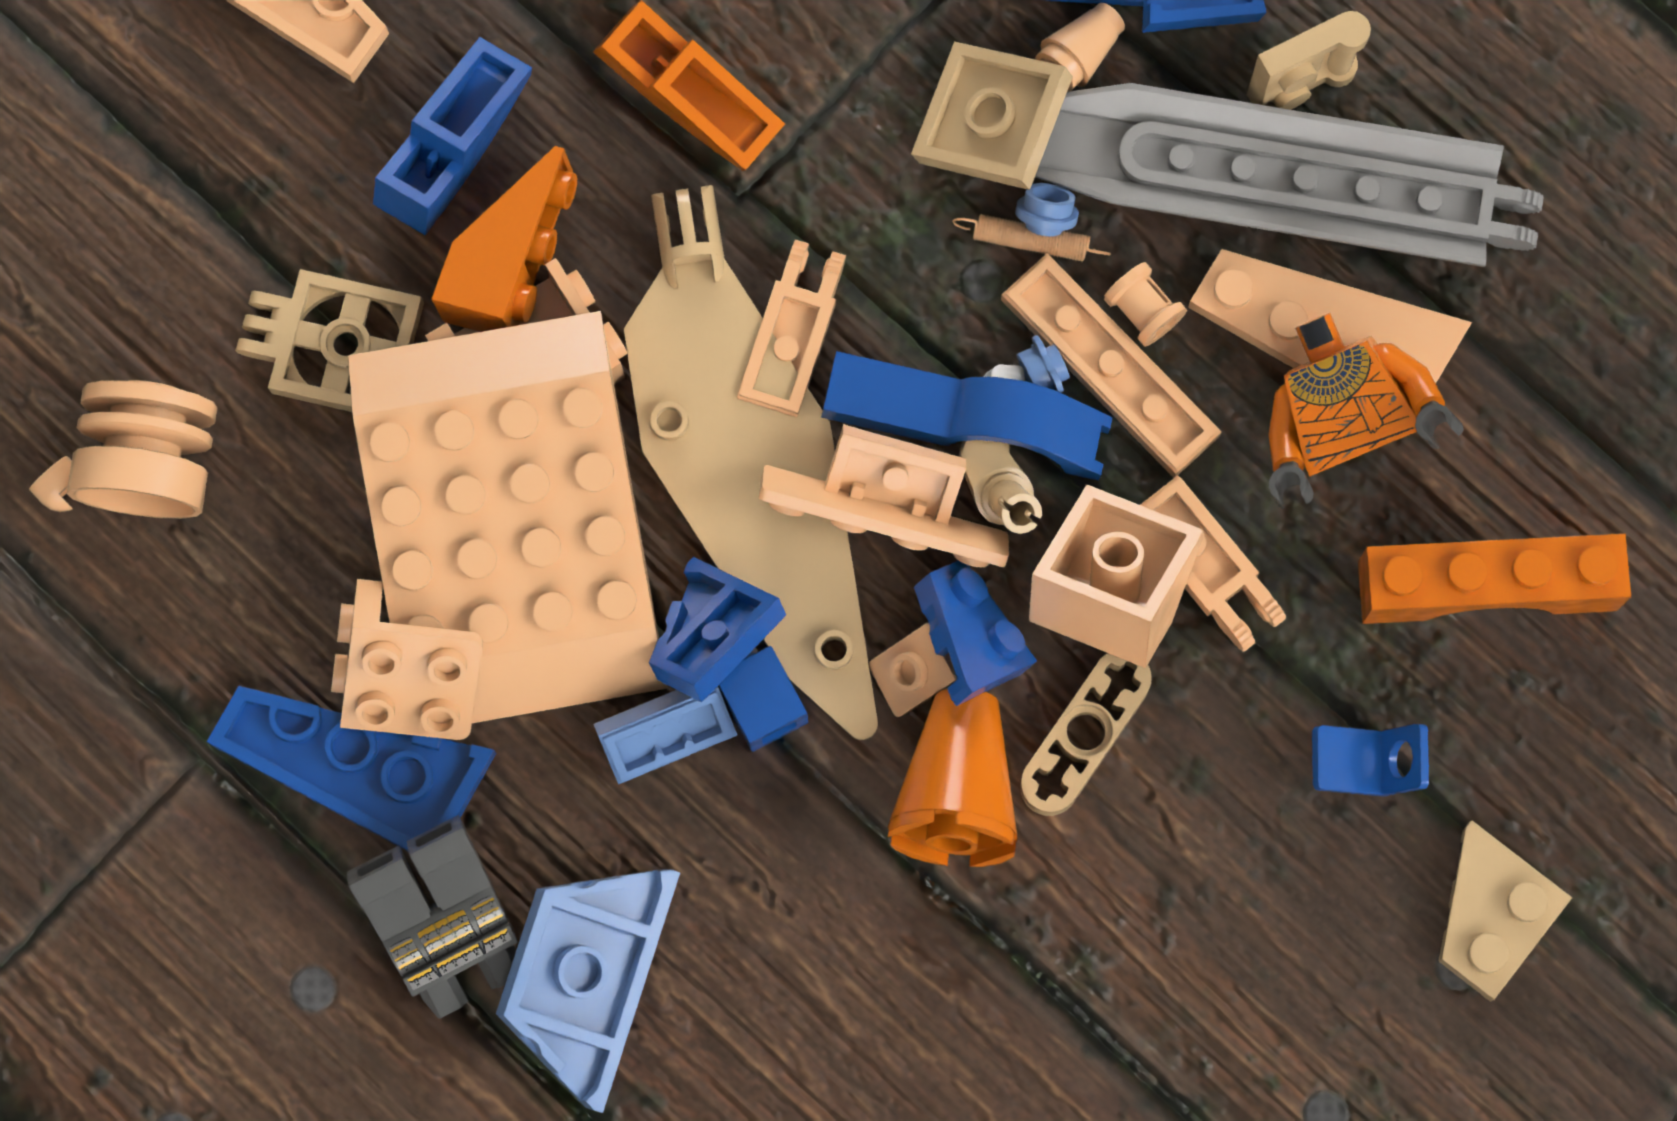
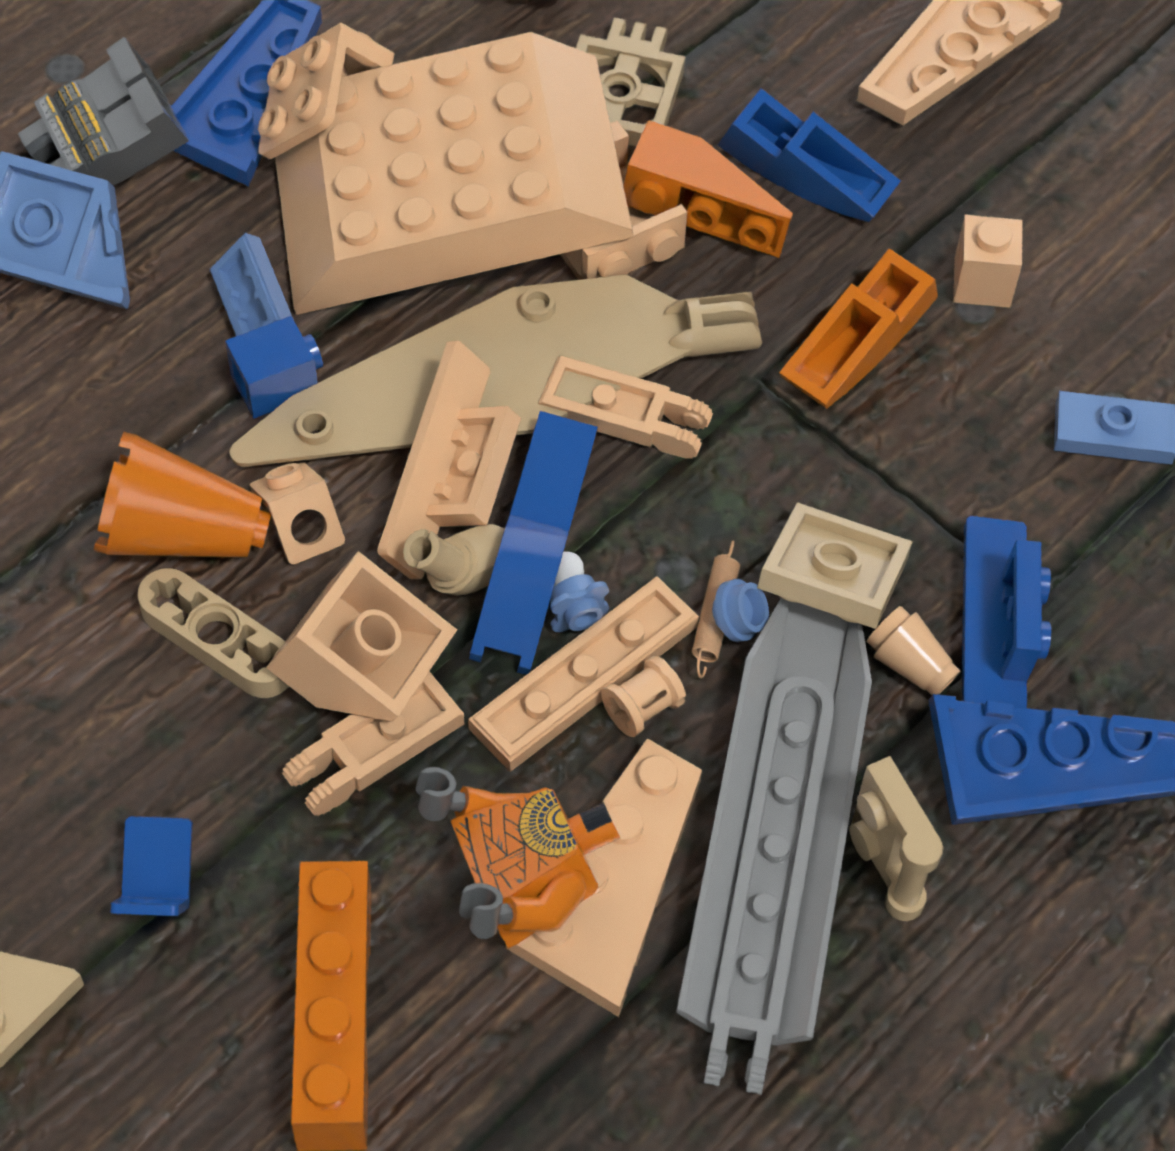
camera: 85 degrees right, 20 degrees down
blue wing [649,557,786,703] -> none
blue wing [914,561,1037,706] -> none

